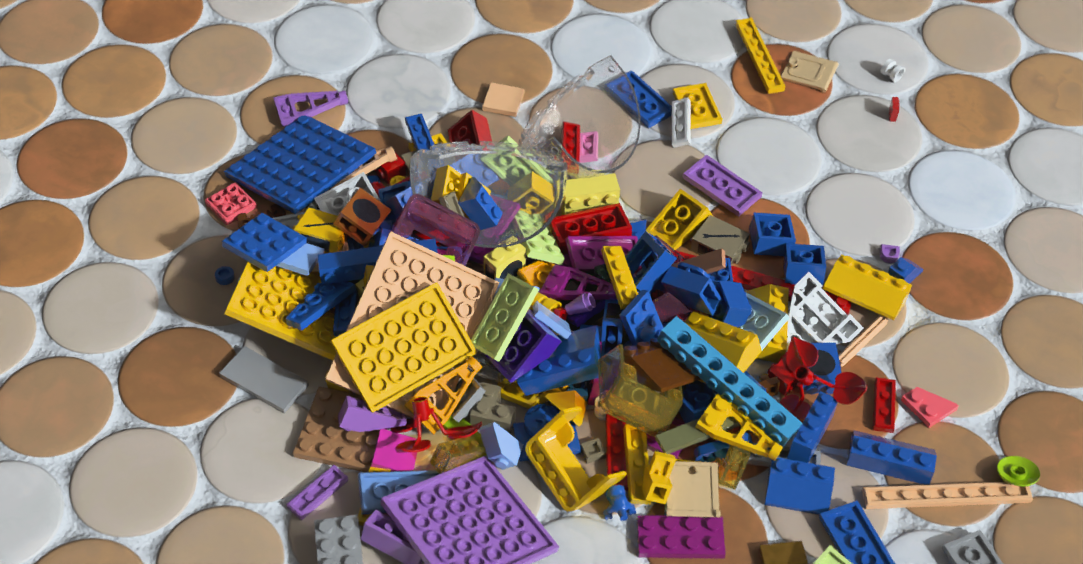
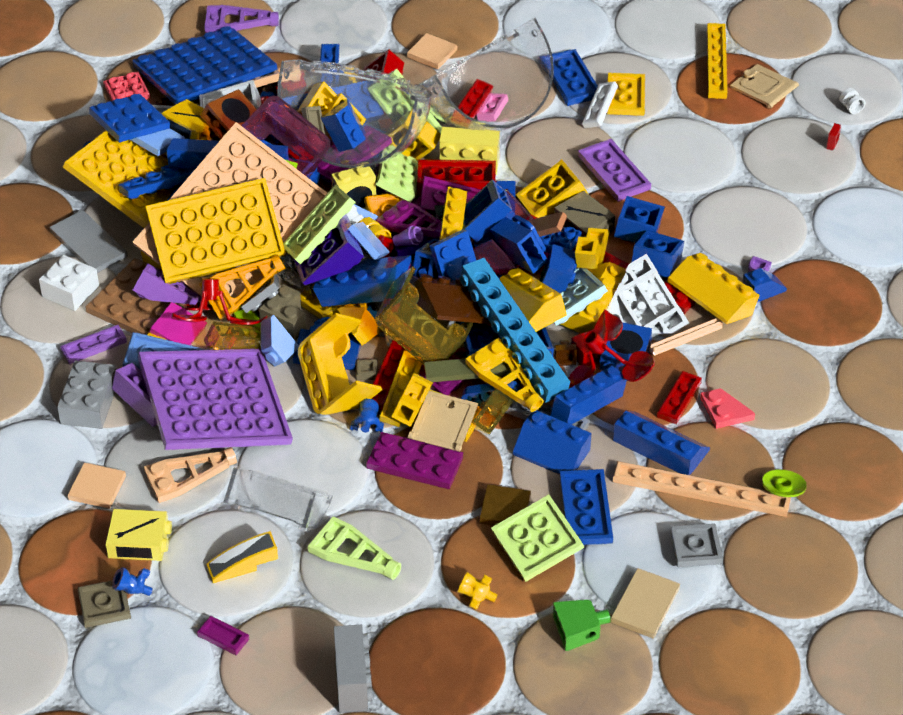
camera: 20 degrees right, 5 degrees down
none -> white brick [39,255,99,311]
none -> yellow arch [575,228,609,269]

